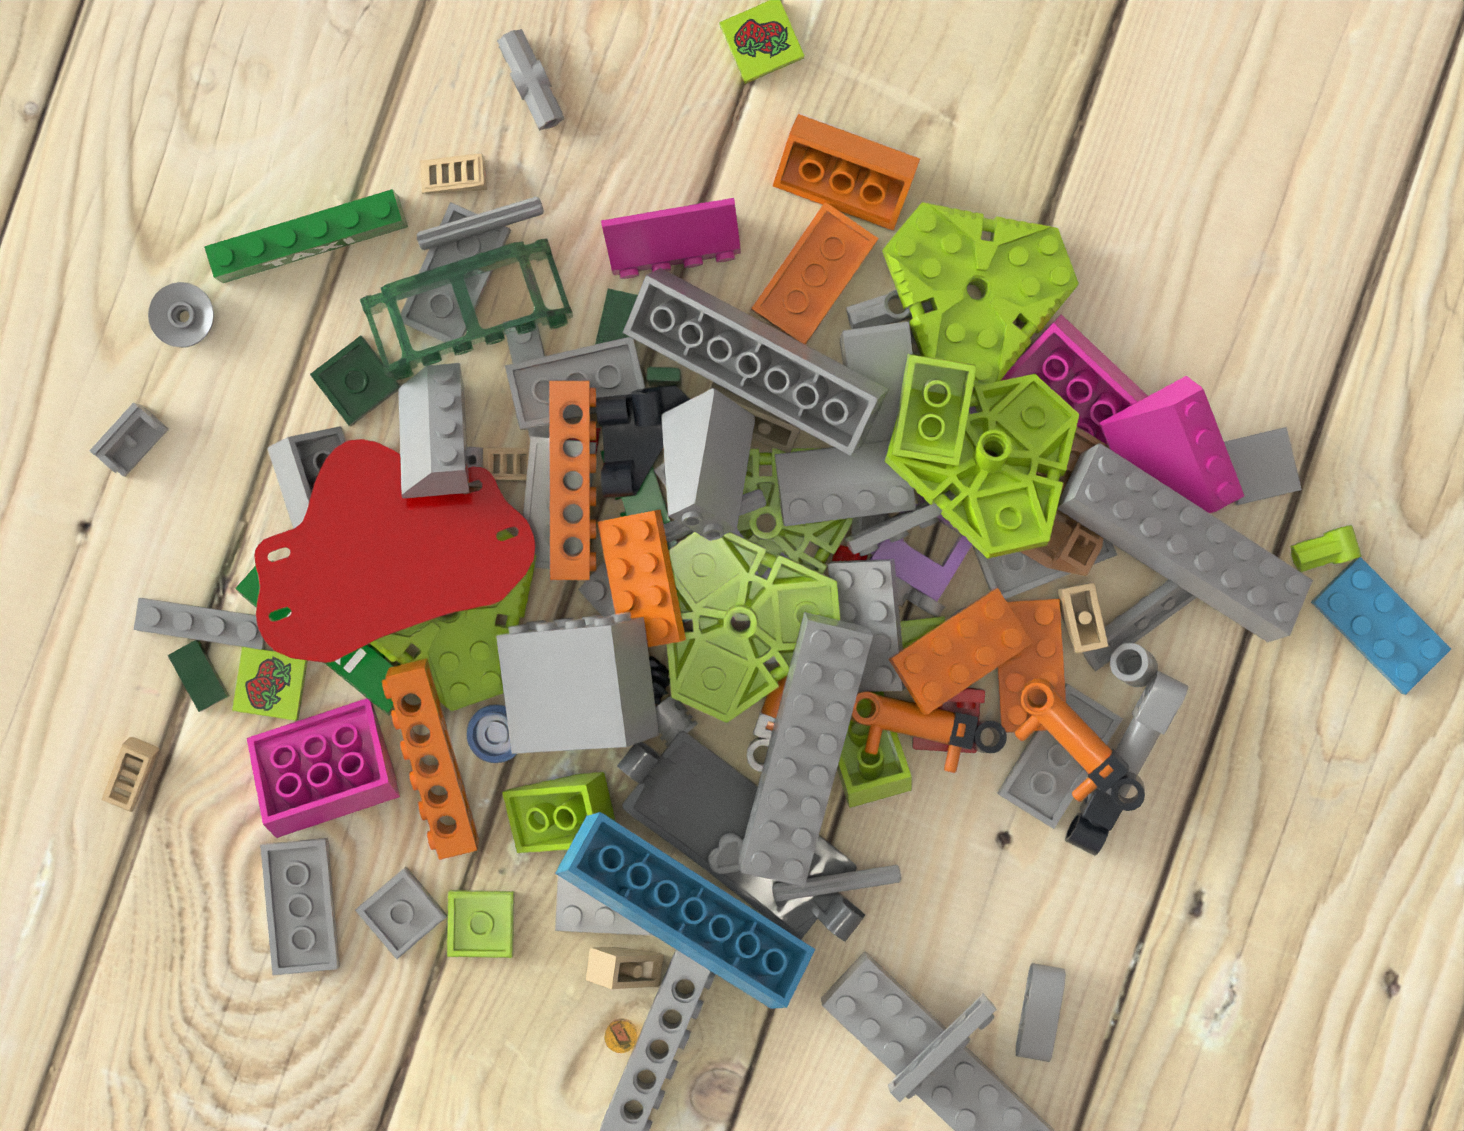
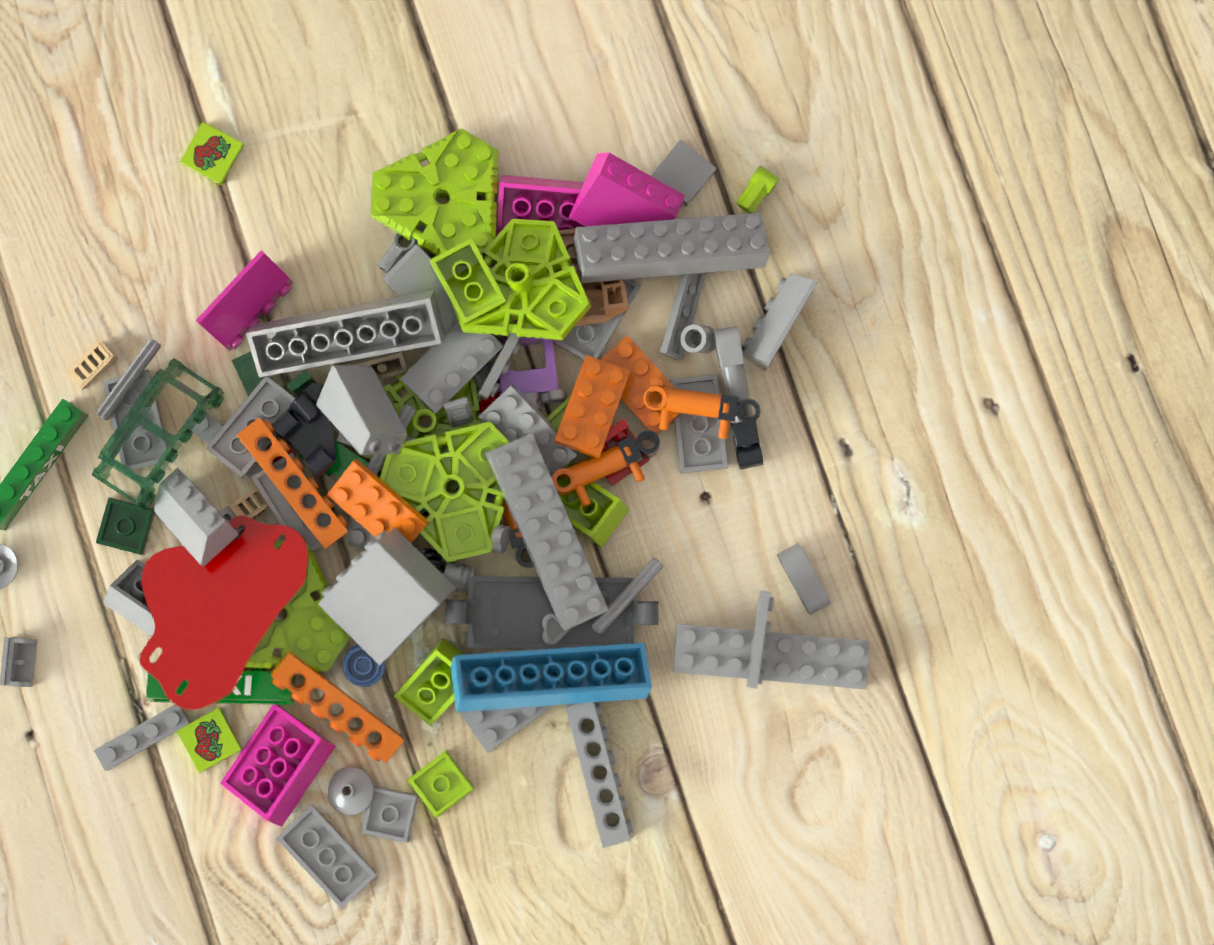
camera: 35 degrees left, 5 degrees down
tan slope [101,737,160,812] -> none
dark green tile [168,640,230,712] -> none
light grey piece [497,29,564,131] -> none
tan slope [586,947,664,989] -> none
clear yellow tile [604,1018,637,1053] -> none
orange plate [751,202,879,345] -> none
orange slope [773,114,920,231] -> none
tan slope [1057,582,1109,654] -> none
dark azure plate [1311,557,1451,695] -> none
none -> light grey dish [328,767,374,815]
none -> light grey slope [444,397,473,427]
none -> light grey tile [492,524,512,553]
none -> light grey slope [742,273,817,371]

